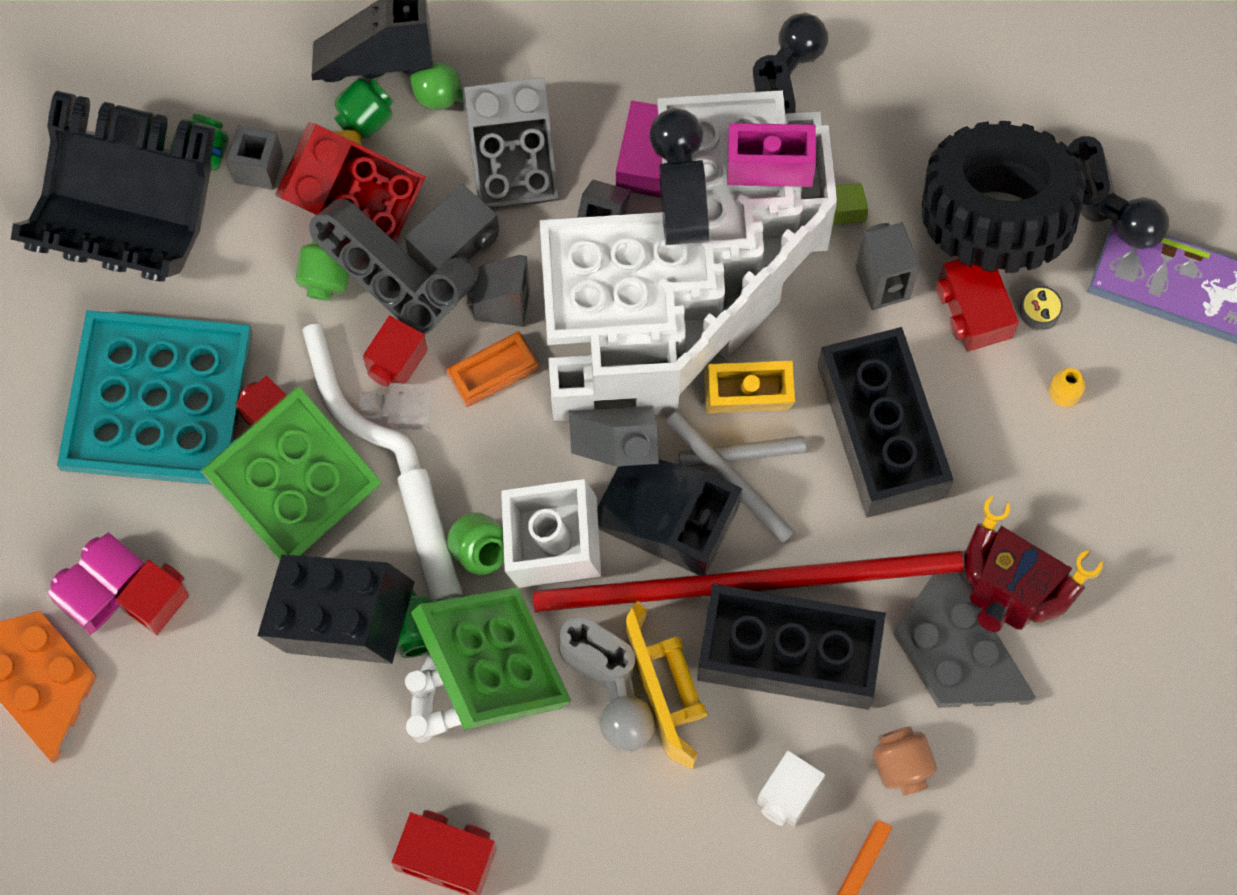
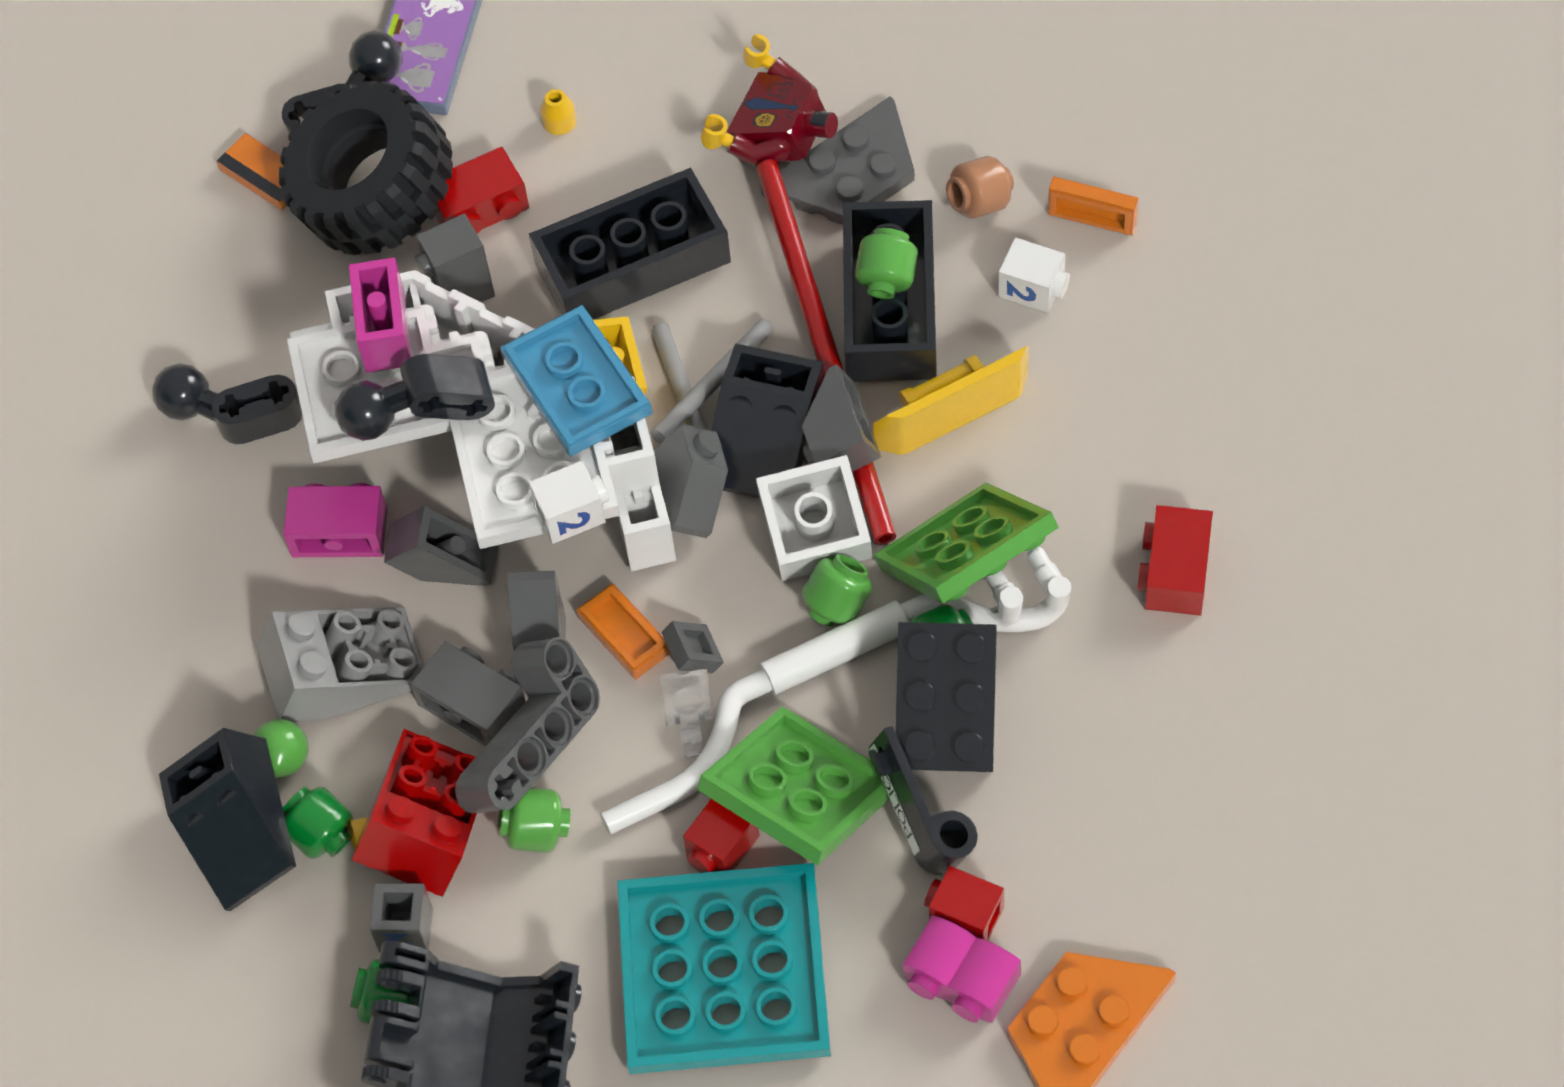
camera: 95 degrees left, 10 degrees down
red brick [363,315,428,390] -> none
light grey beam [560,617,656,751] -> none
tile [1019,286,1063,330] -> none
none -> orange tile [216,133,287,210]
none -> dark azure tile [500,305,653,457]
none -> white brick [529,460,609,544]
none -> dark grey plate [661,621,724,674]
none -> dark grey slope [802,364,882,472]
none -> bright green head [855,228,918,299]
none -> black door [868,726,978,875]

